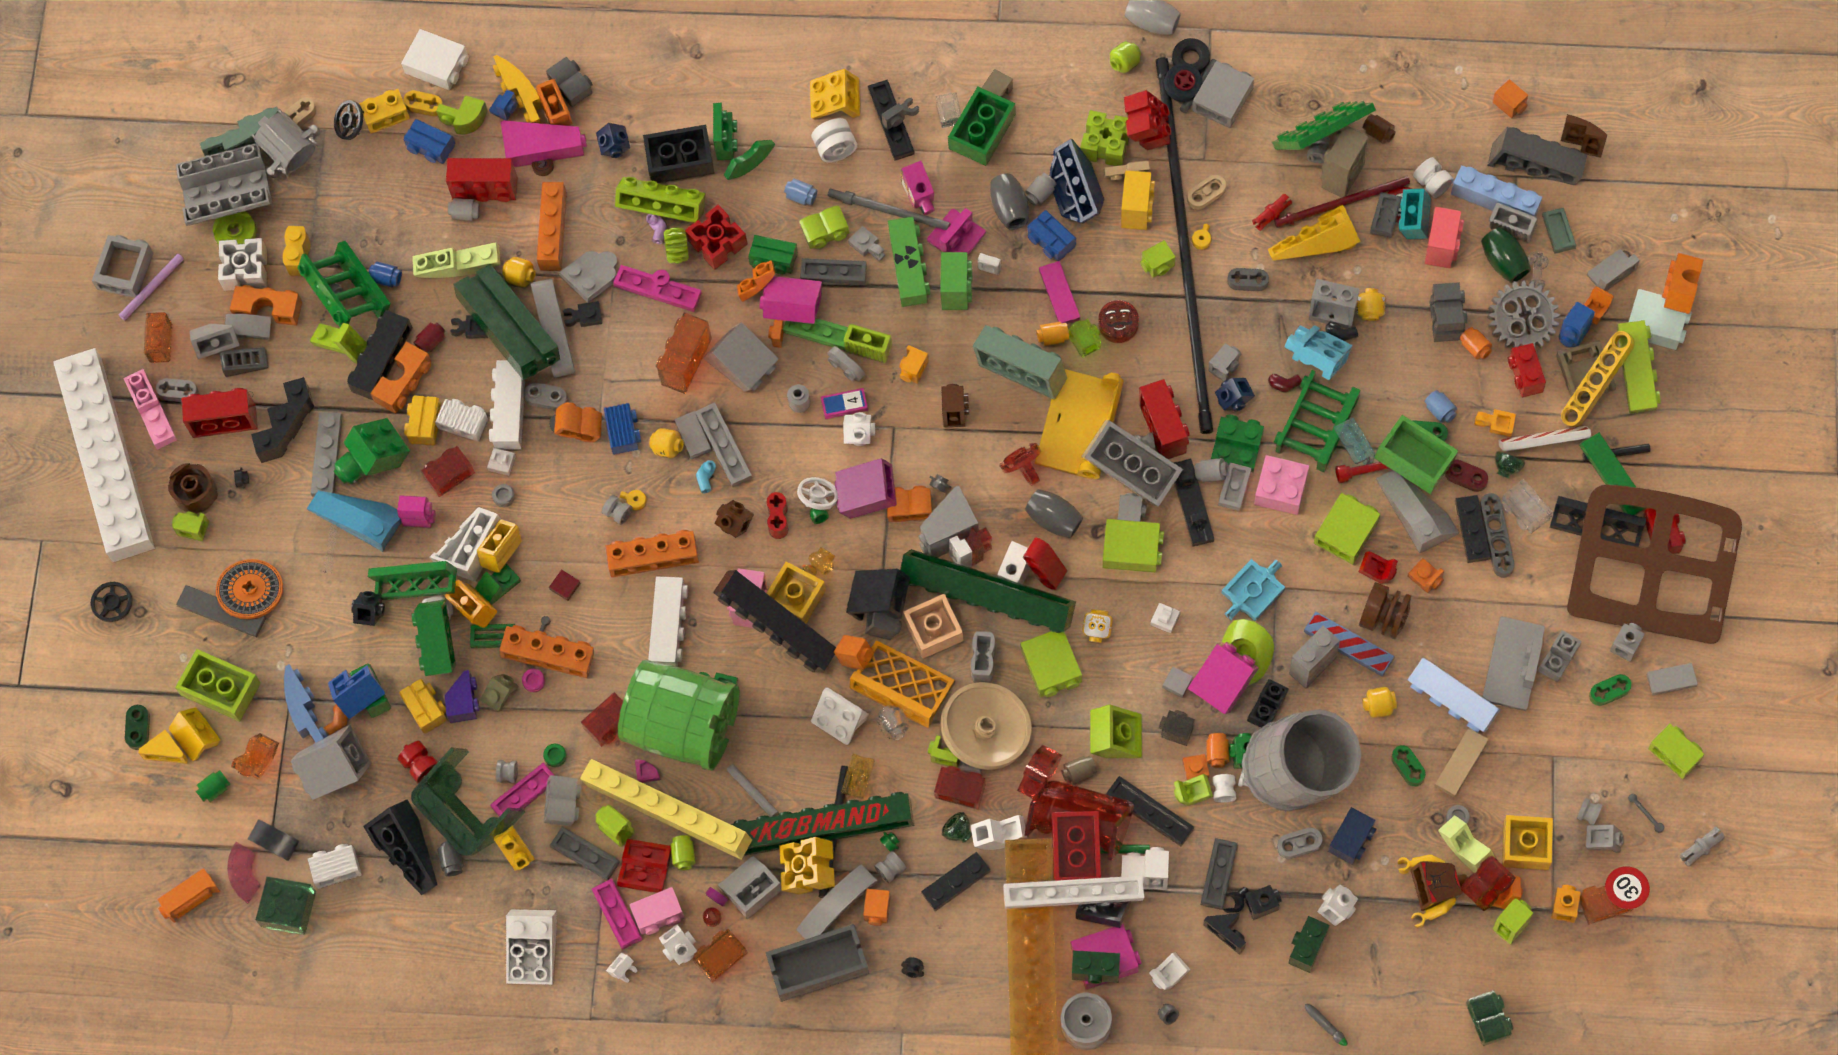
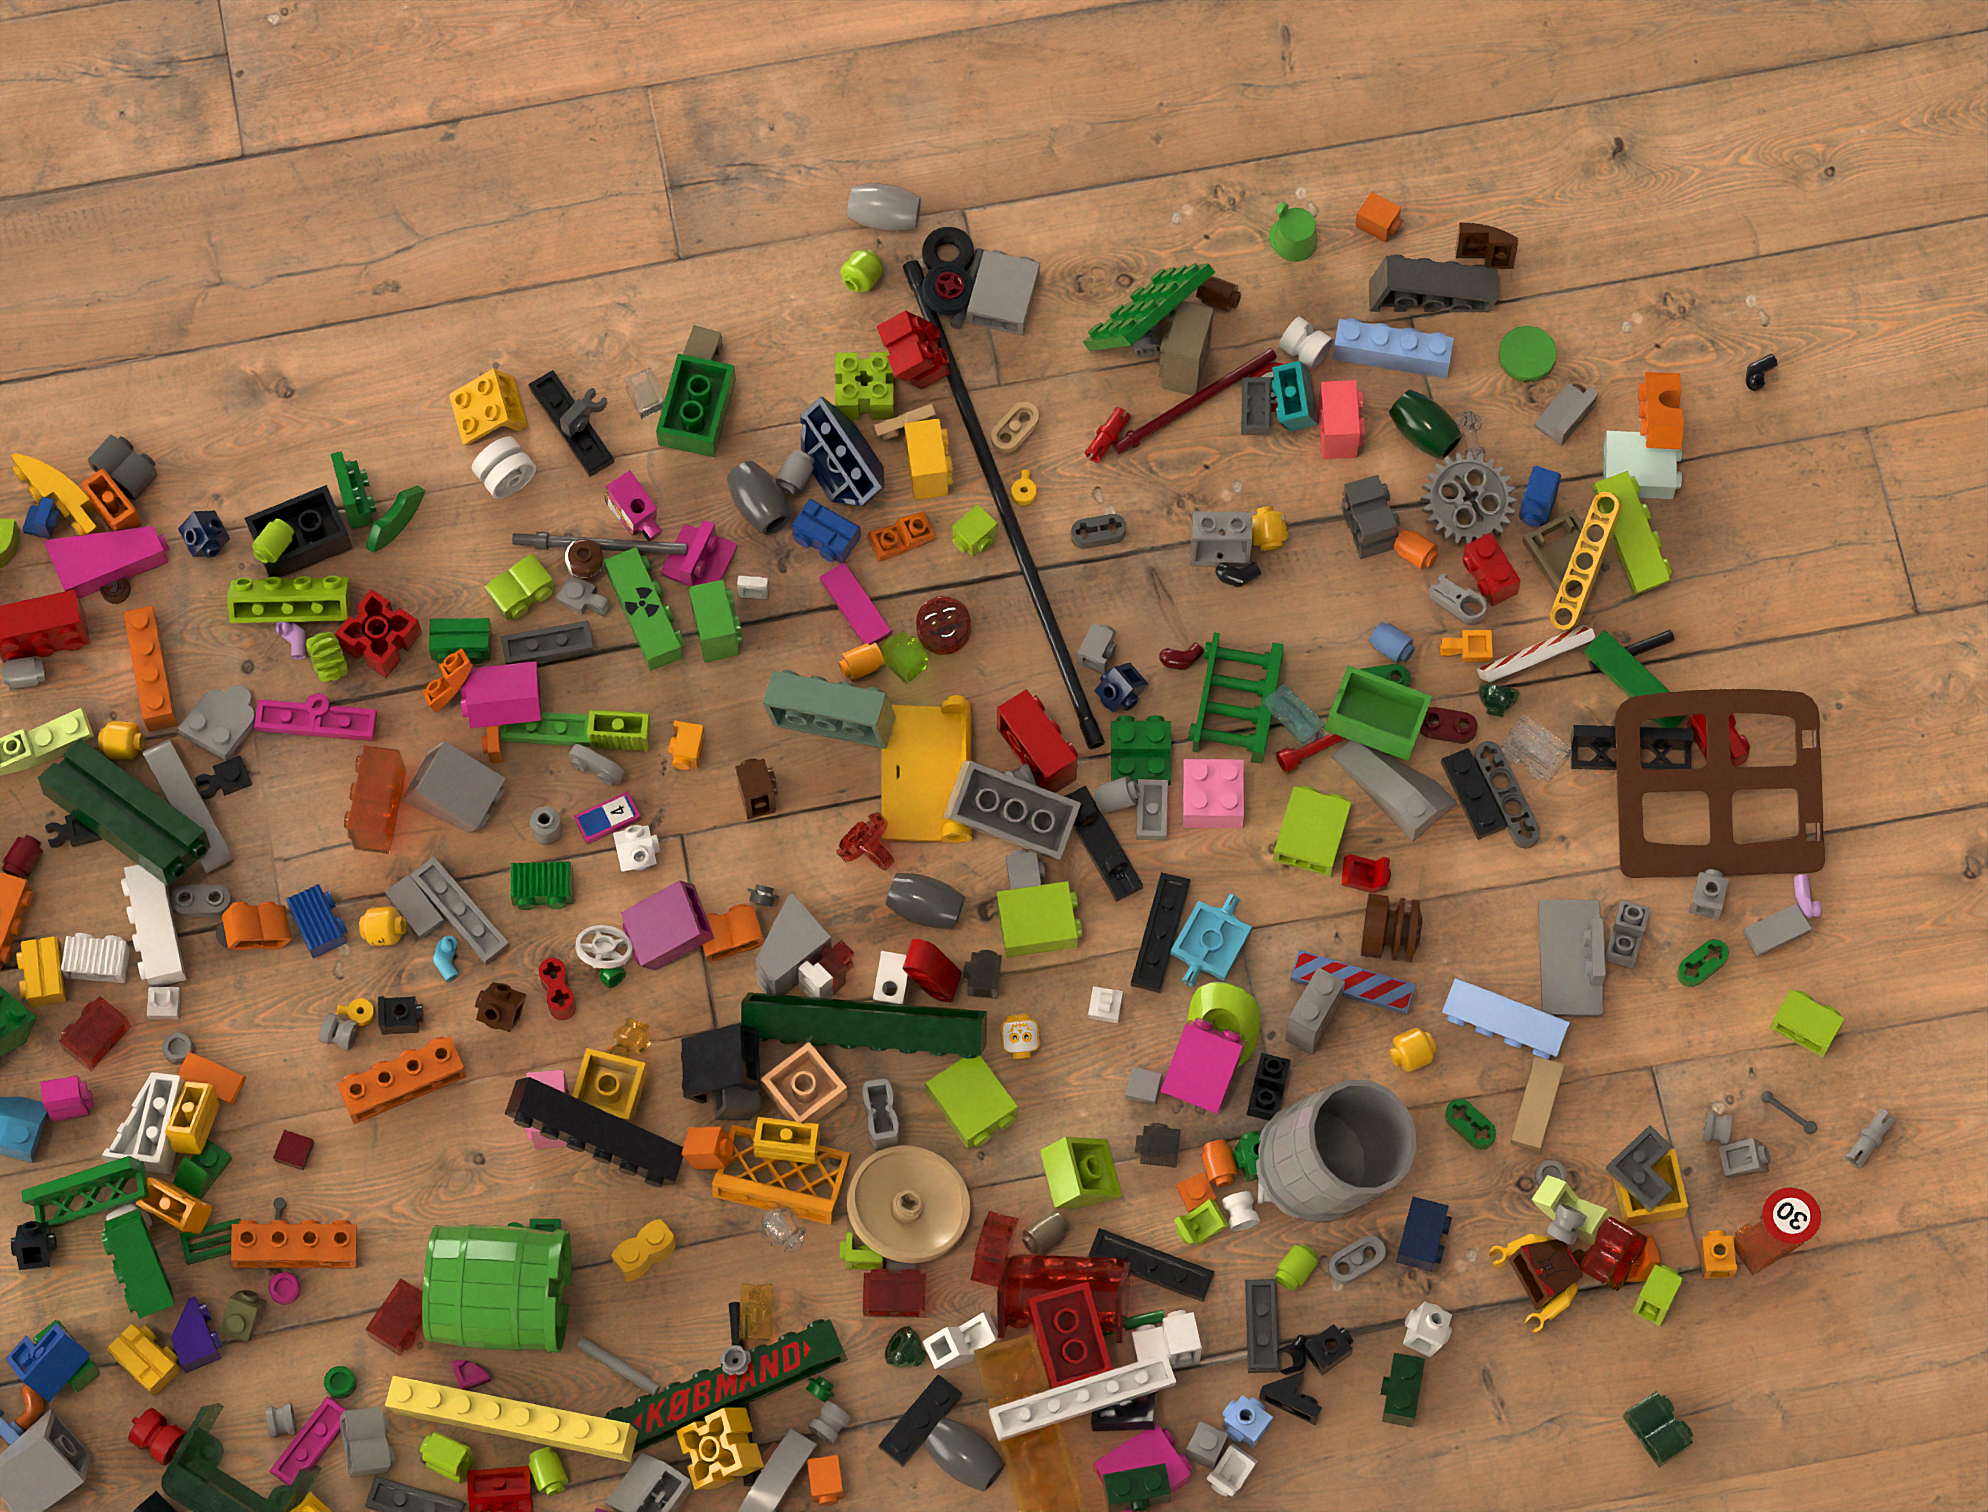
camera: 20 degrees left, 0 degrees up
white brick [648,577,688,667] -> none
medium blue brick [784,178,818,206] -> none
white bracket [811,687,869,745] -> none
yellow wedge [1268,205,1360,261] -> none
medium azure hips [1285,325,1353,380] -> none
dark grey piece [1305,1004,1348,1046] -> none
orange bracket [1408,558,1444,593] -> none
light grey brick [1489,203,1538,243] -> none
sand green tile [1542,208,1576,254] -> none
orange bracket [1583,286,1614,325] -> none
none -> orange slope [177,1052,246,1105]
none -> lime brick [252,519,294,563]
none -> black brick [378,996,424,1035]
none -> green brick [511,861,573,910]
none -> reddish brown head [565,538,604,581]
none -> yellow brick [611,1219,676,1282]
none -> light grey plate [720,1345,751,1375]
none -> yellow brick [753,1117,820,1164]
none -> orange slope [867,511,936,562]
none -> dark grey piece [924,1418,1005,1491]
none -> clear smoke brick [963,950,1002,999]
none -> black tile [1131,872,1190,993]
none -> light grey brick [1186,1421,1228,1470]
none -> light blue brick [1222,1395,1273,1449]
none -> bright green hat [1269,202,1317,262]
none -> lime brick [1274,1244,1318,1291]
none -> light grey piece [1429,573,1487,625]
none -> bright green tile [1499,326,1557,382]
none -> light grey wheel [1546,1203,1587,1245]
none -> dark grey plate [1606,1125,1673,1212]
none -> black arm [1745,354,1778,391]
none -> lavender arm [1794,874,1822,918]

